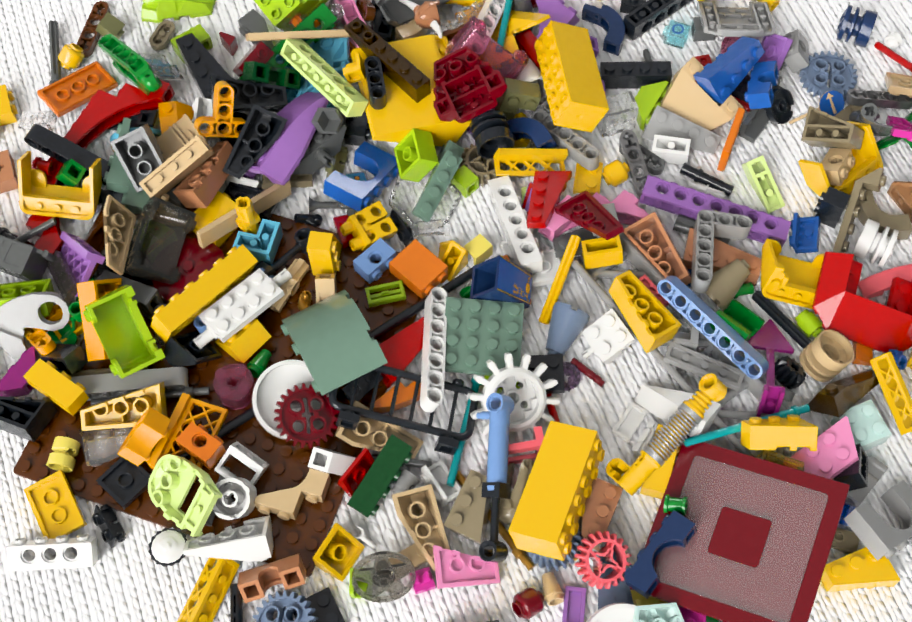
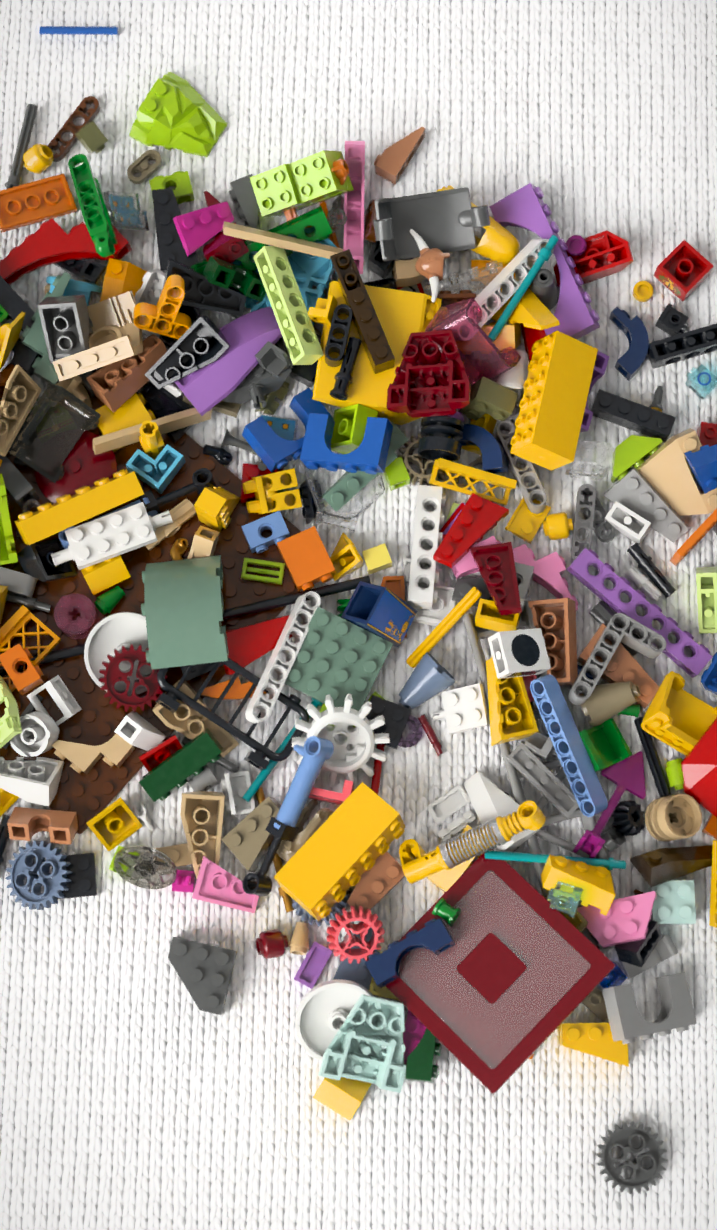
camera: 20 degrees right, 15 degrees up
none -> dark pink wing [173,201,235,257]
none -> blue arch [300,413,393,475]
none -> black pin [330,337,362,400]
none -> white brick [488,628,551,679]
none -> clear light blue brick [547,881,583,918]

